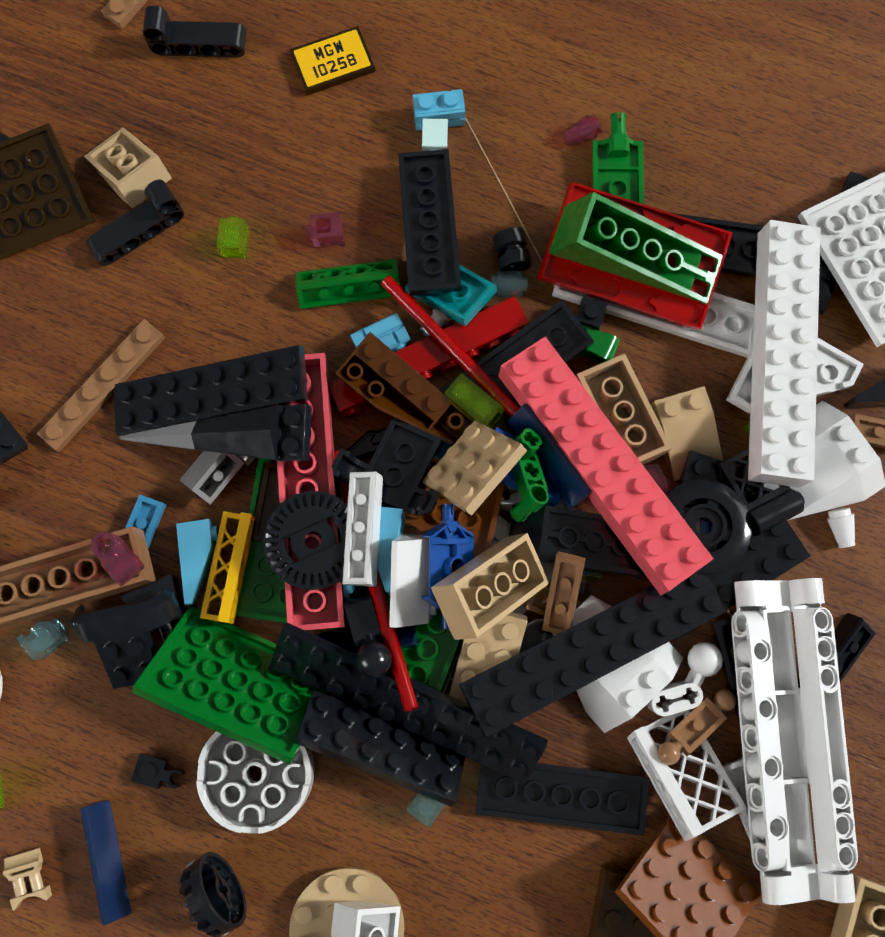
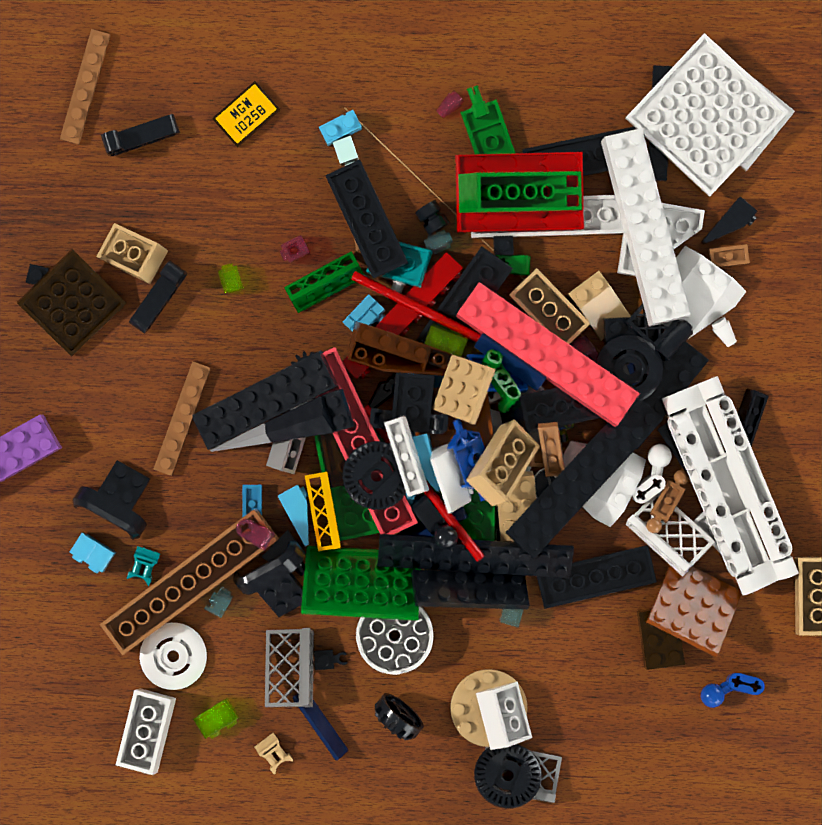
camera: 20 degrees left, 10 degrees up
none -> light grey fence [265,628,314,708]

